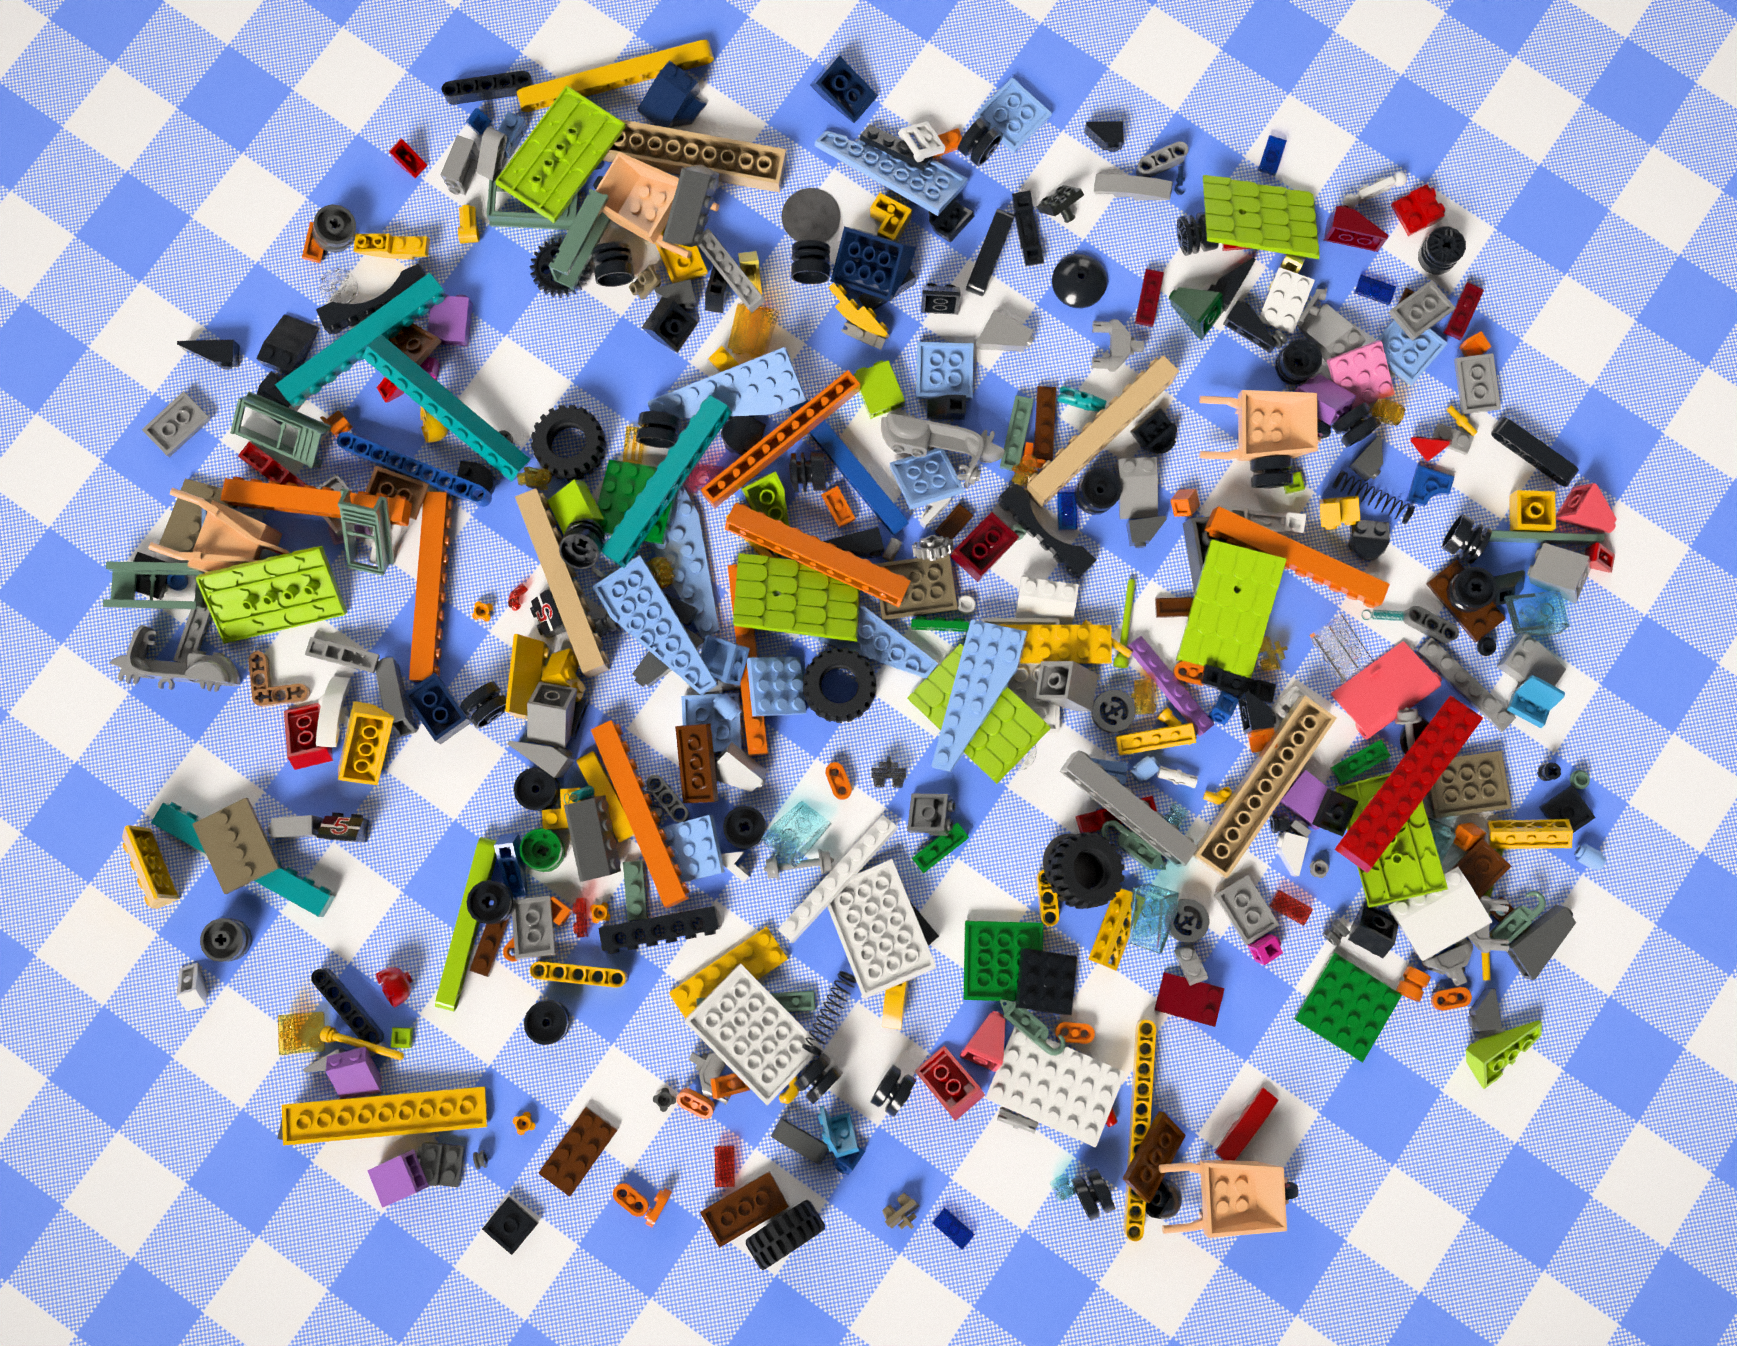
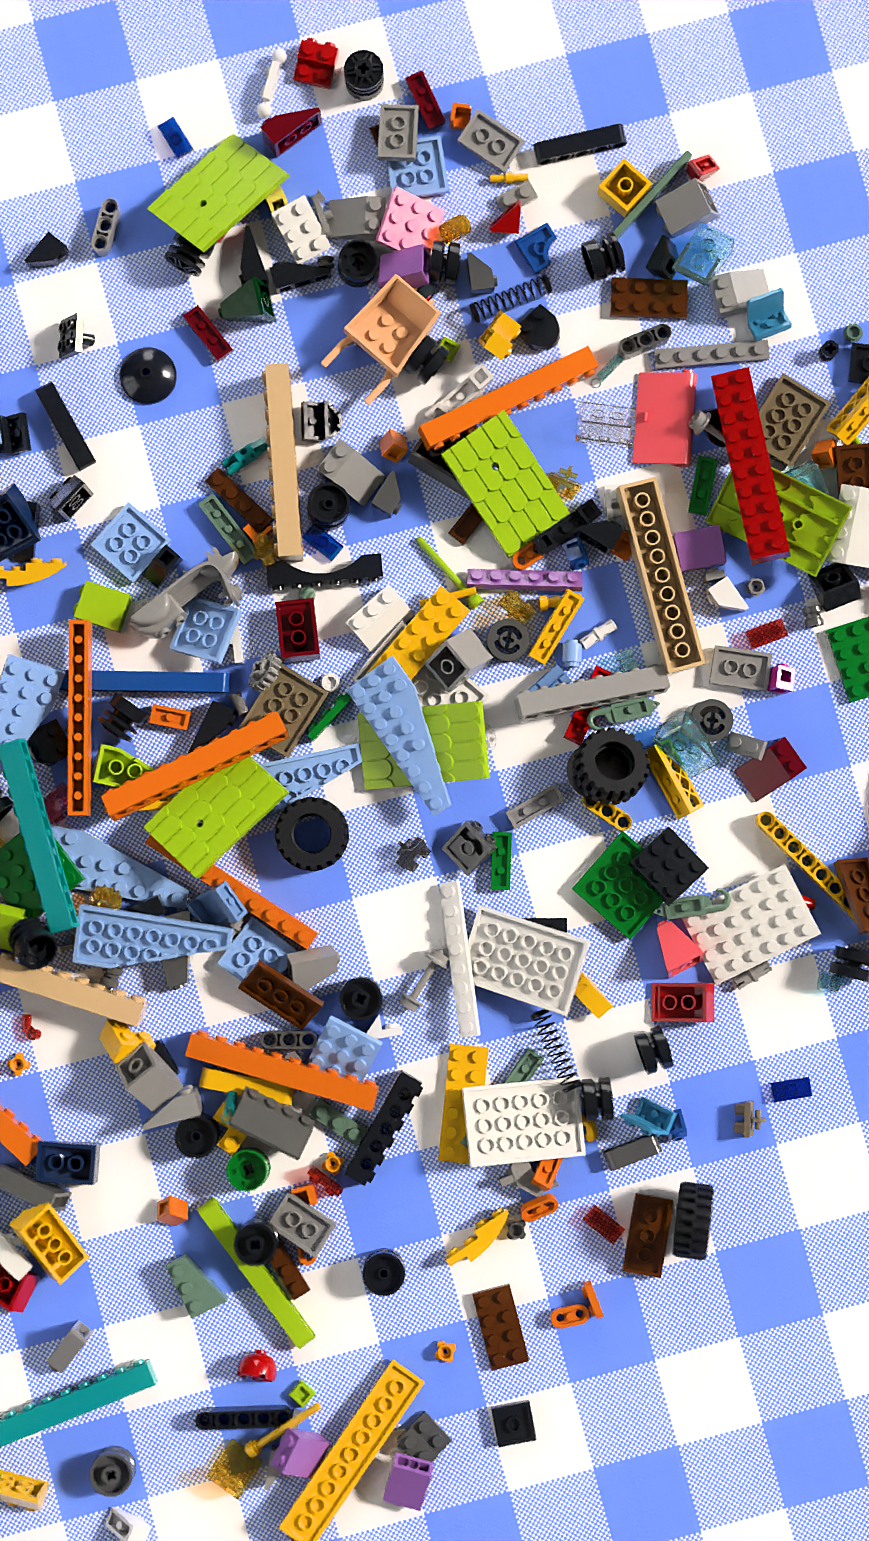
camera: 55 degrees left, 5 degrees up
dark tan plate [192,798,280,894] -> none
black slope [317,812,369,843] -> none
black wheel [460,681,507,729] -> none
dark grey bush [473,1150,488,1170] -> none
blue slope [494,833,528,897] -> none
yellow slope [505,634,550,719] -> none
black slope [530,589,567,639] -> none
yellow beam [530,961,628,988] -> none
light blue brick [713,693,742,722] -> none
light blue plate [747,657,806,716] -> none
clear light blue slope [761,801,832,868] -> none
orange plate [825,762,852,800] -> none
light grey piece [841,323,886,350] -> none
reddish brown tile [934,503,974,540] -> none
light grey slope [976,310,1035,352] -> none
black slope [1012,190,1044,267] -> none
orange plate [1055,1022,1095,1044] -> none
light grey connector [1091,319,1144,372] -> none
light grey slope [1093,174,1173,200] -> none
dark blue hand [1174,166,1185,195] -> none
yellow arm [1202,787,1232,805] -> none
black wheel [1269,813,1290,834] -> none
black plate [1312,788,1359,837] -> none
clear blue plate [1354,274,1396,305] -> none
black wheel [1446,567,1497,613] -> none
black plate [1477,637,1496,656] -> none
coral slope [1556,483,1617,533] -> none
none -> orange panel [157,1196,188,1226]
none -> sand green wedge [166,1253,229,1319]
none -> yellow slope [446,1207,509,1267]
none -> light grey plate [505,784,565,829]

